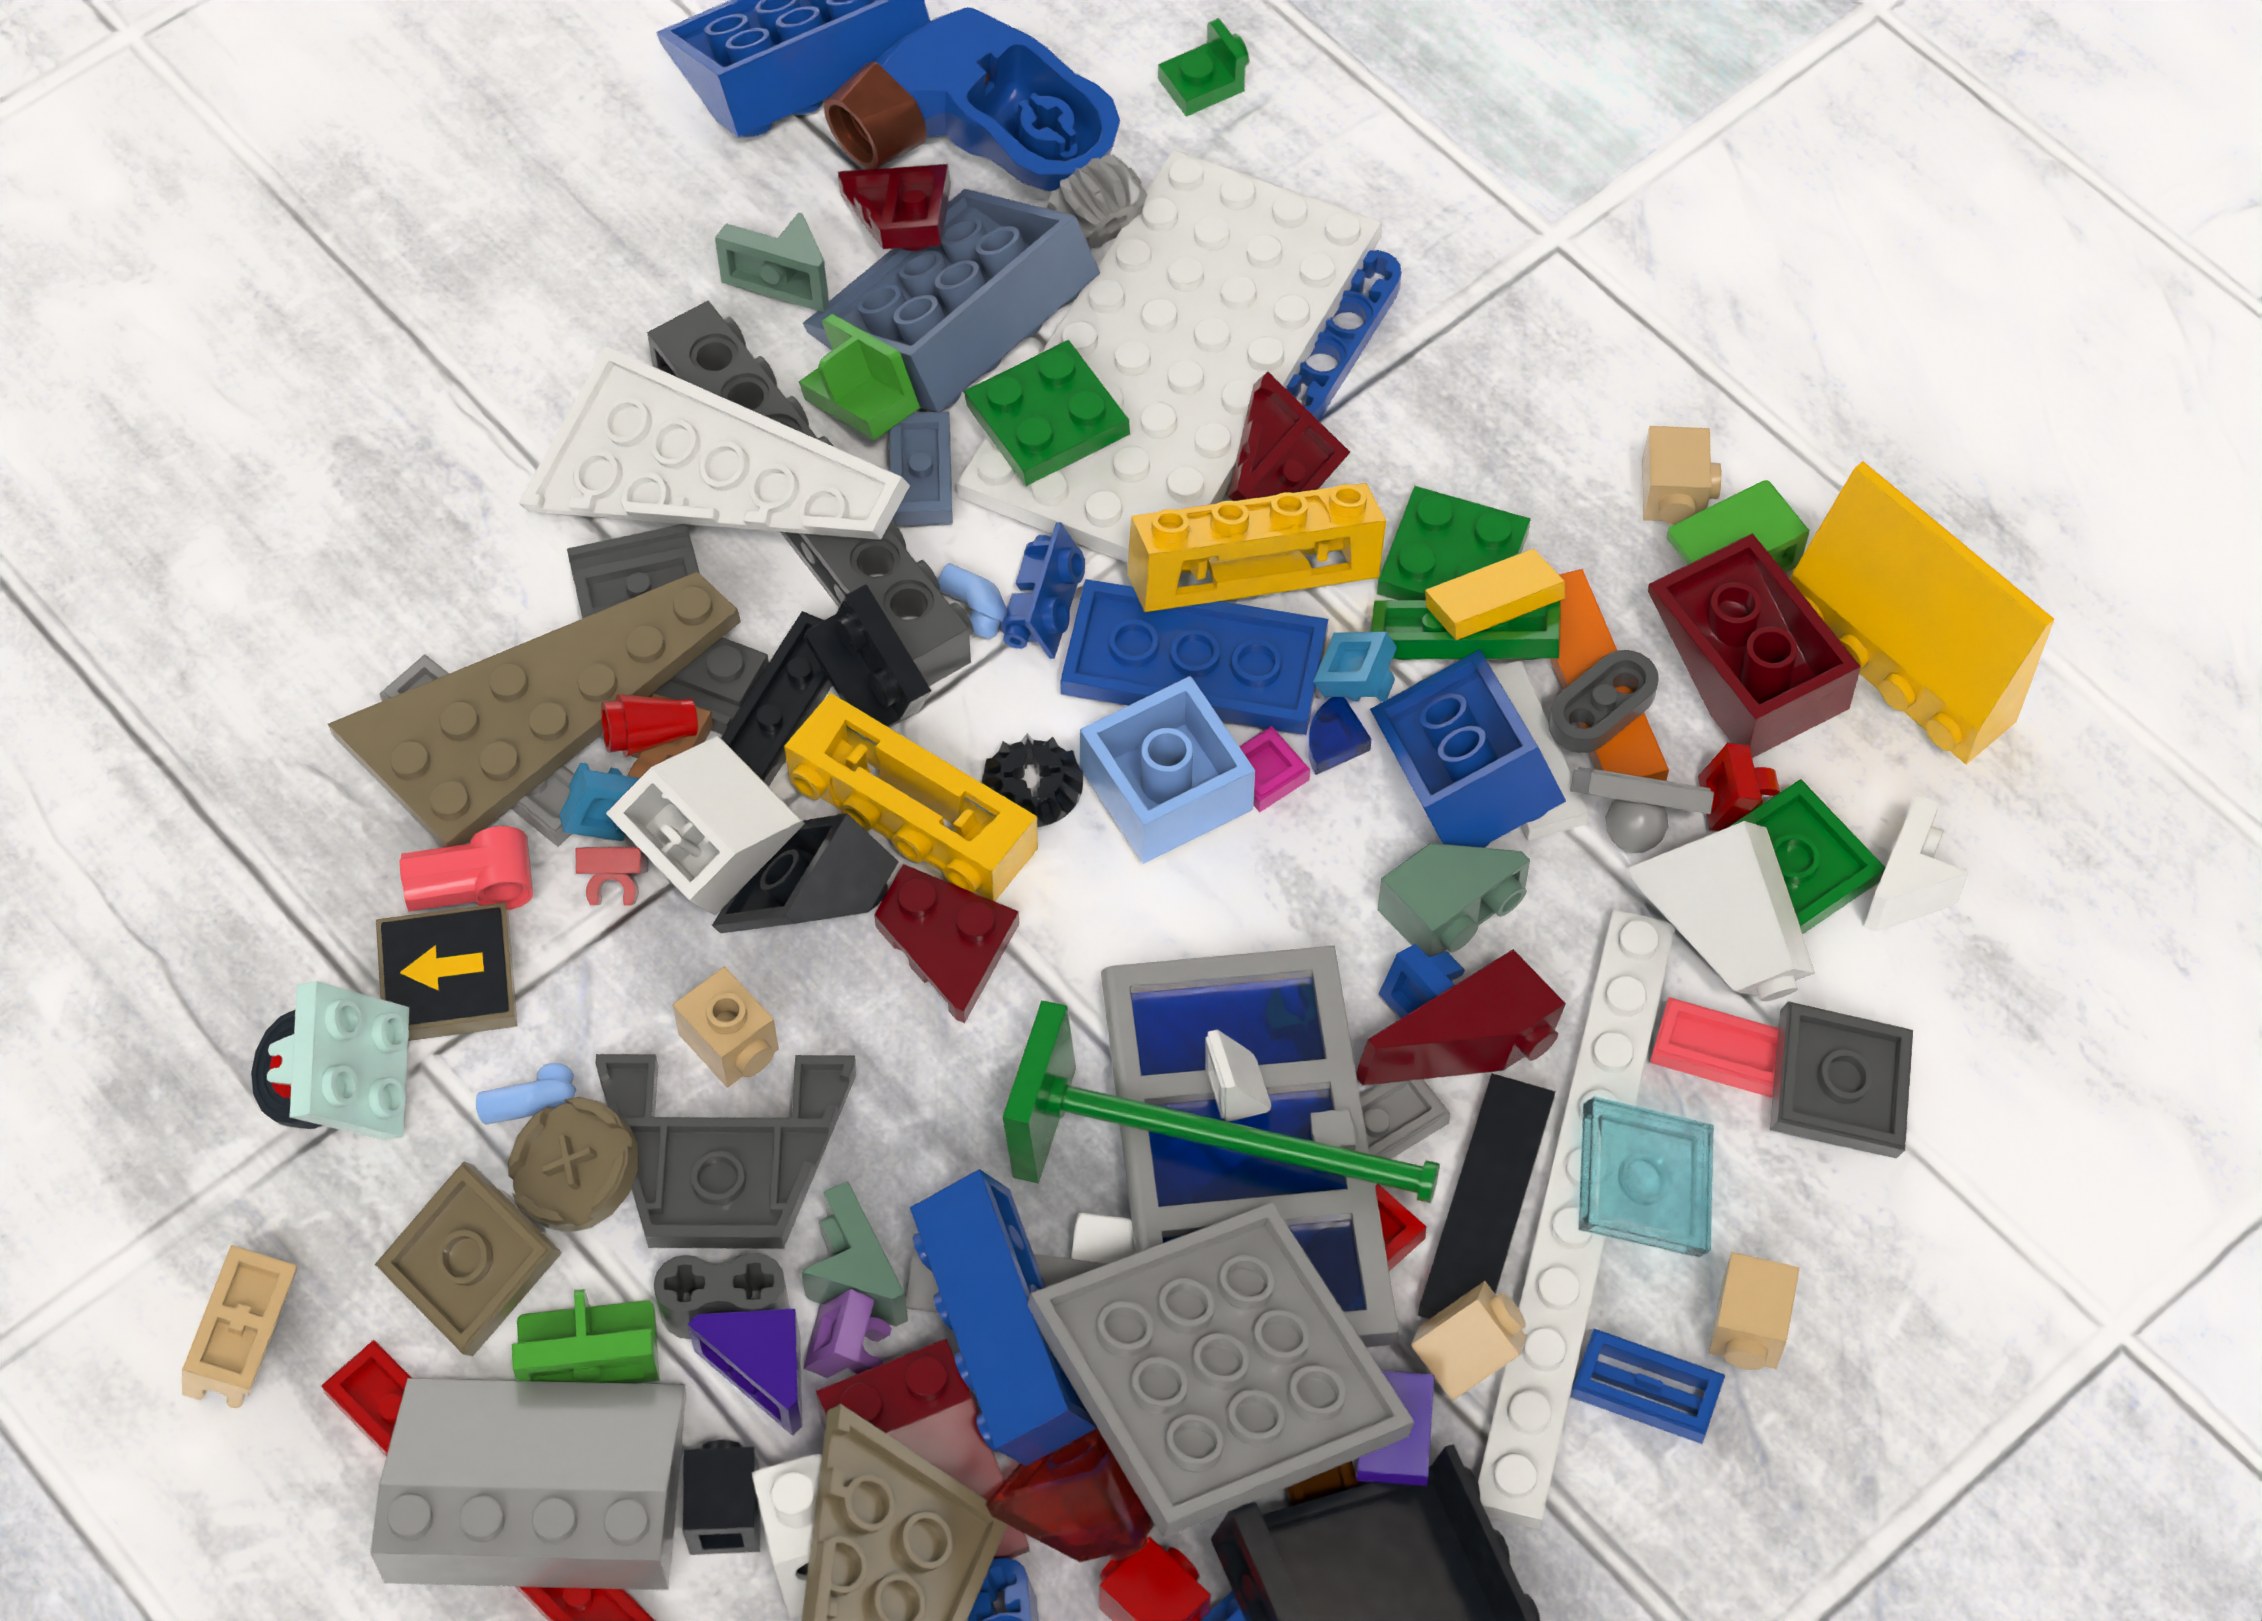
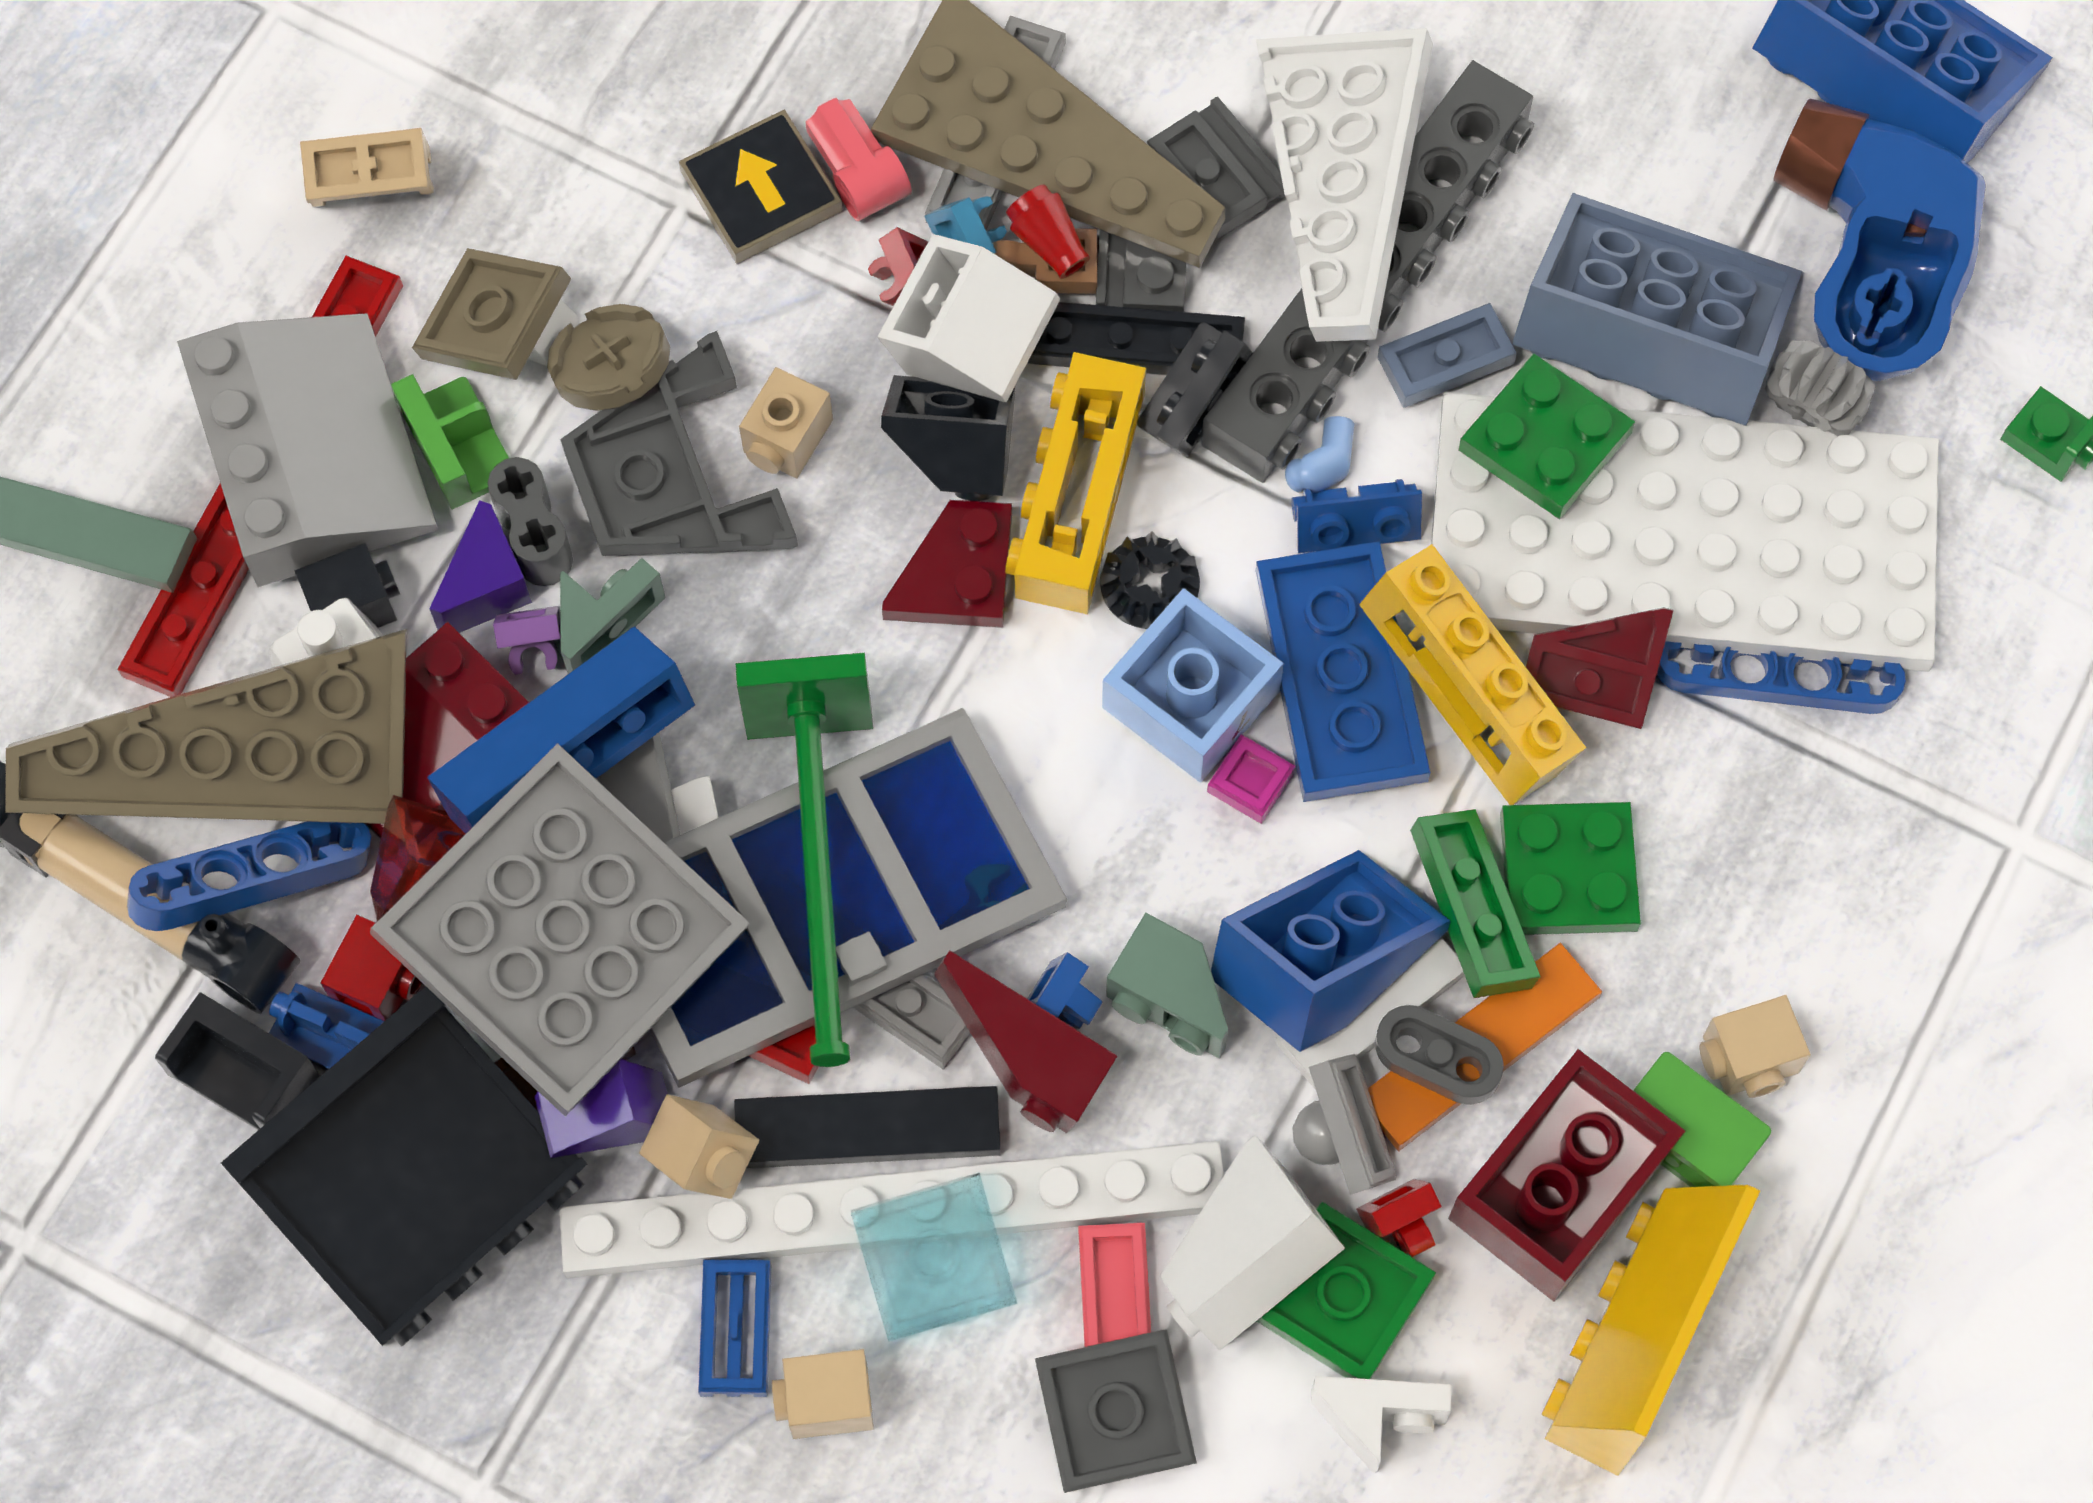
camera: 70 degrees right, 10 degrees up
light aqua plate [251,981,409,1140] -> none
light blue arm [476,1063,576,1125] -> none
sand green slope [715,212,829,312] -> none
bright green panel [798,314,920,441] -> none
dark red wing [838,164,951,251] -> none
white slope [1205,1030,1271,1122] -> none
clear blue tile [1308,697,1372,775] -> none
dark azure tile [1313,632,1397,701] -> none
yellow tile [1425,548,1565,640] -> none

